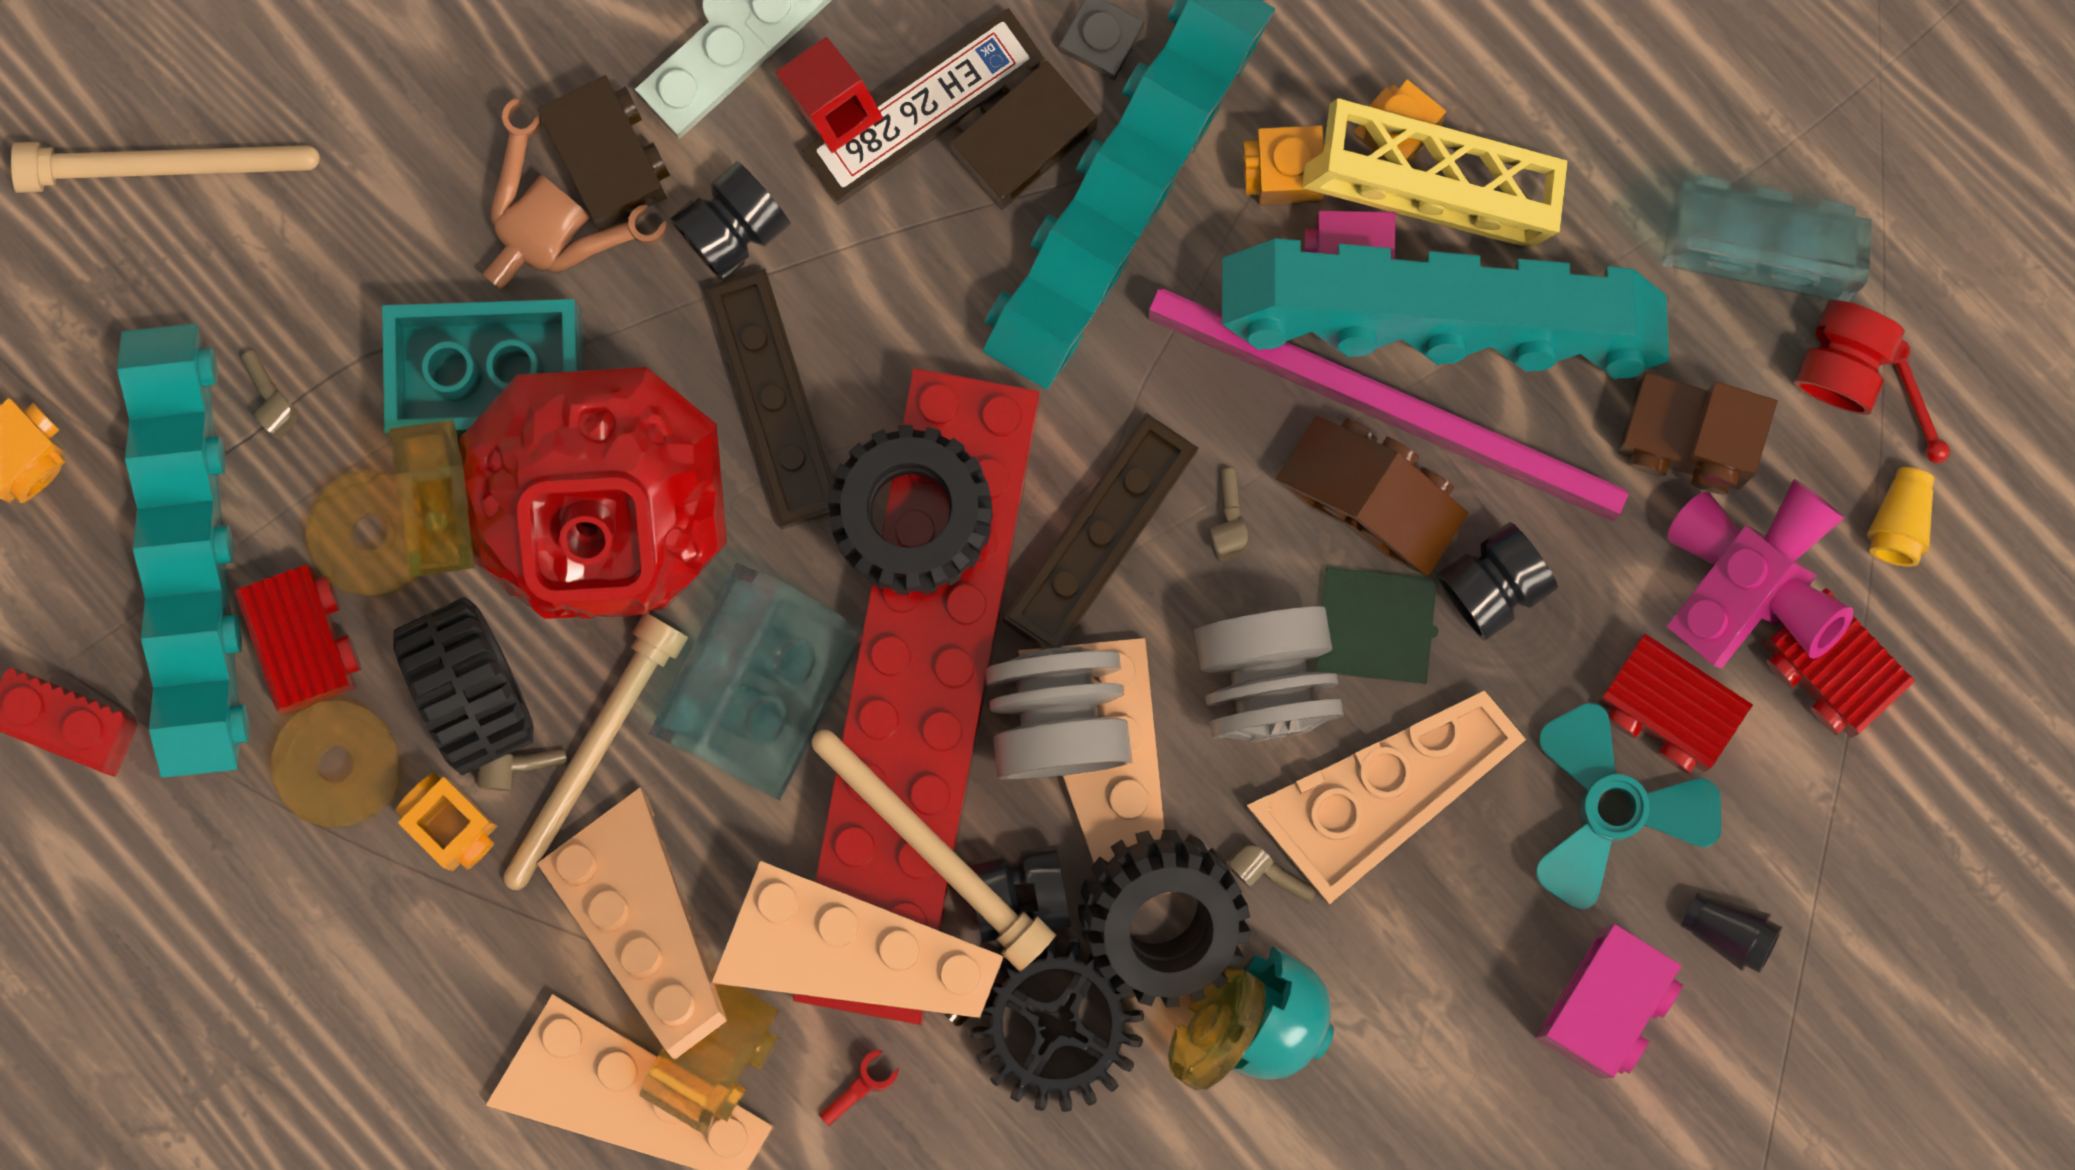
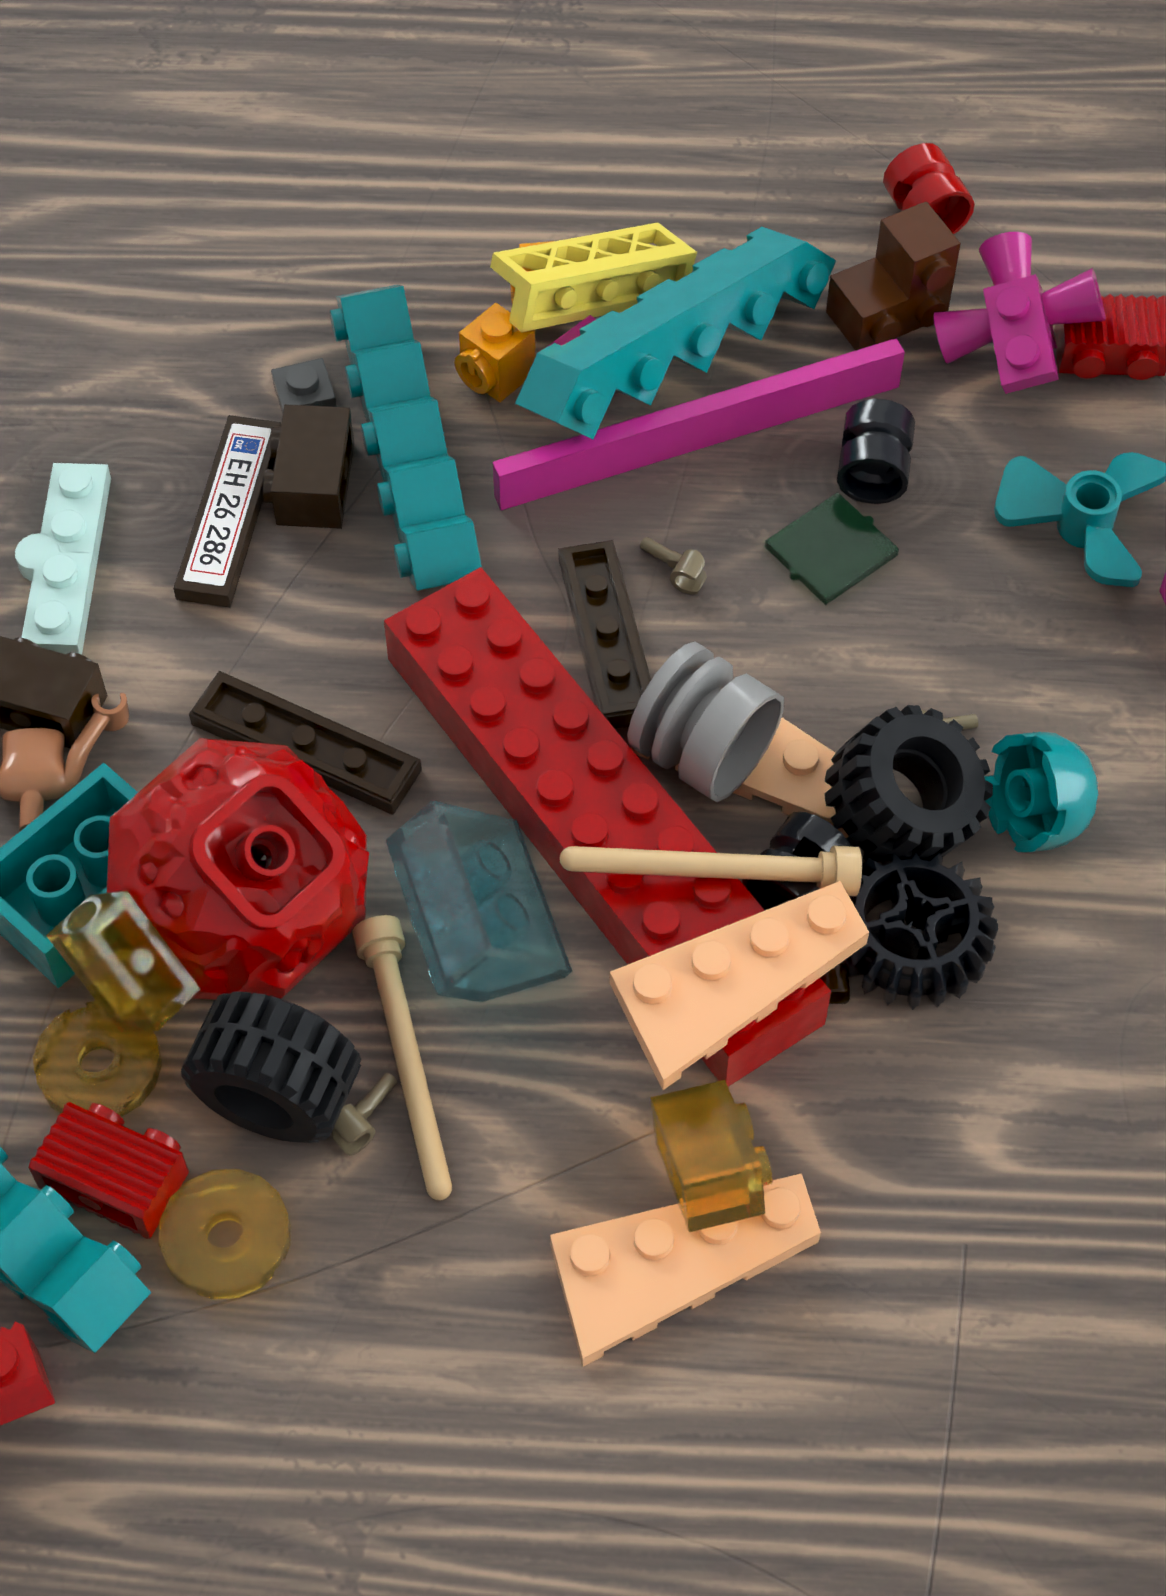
camera: 50 degrees left, 25 degrees down
light orange brick [395,772,498,872] -> none
light nougat wing [537,787,727,1060] -> none
black wheel [670,161,791,281] -> none
red brick [775,36,884,153] -> none
red hand [819,1050,899,1126] -> none
black tyre [828,425,993,596] -> none
clear yellow tile [1168,967,1266,1091] -> none
light grey wheel [1194,606,1344,742] -> none
light nougat wing [1246,691,1526,905] -> none
reddish brown brick [1276,416,1469,577] -> none
red brick [1598,633,1753,774] -> none
clear light blue slope [1661,175,1872,302] -> none
yellow cone [1867,467,1935,567] -> none
red hinge [1890,339,1950,464] -> none

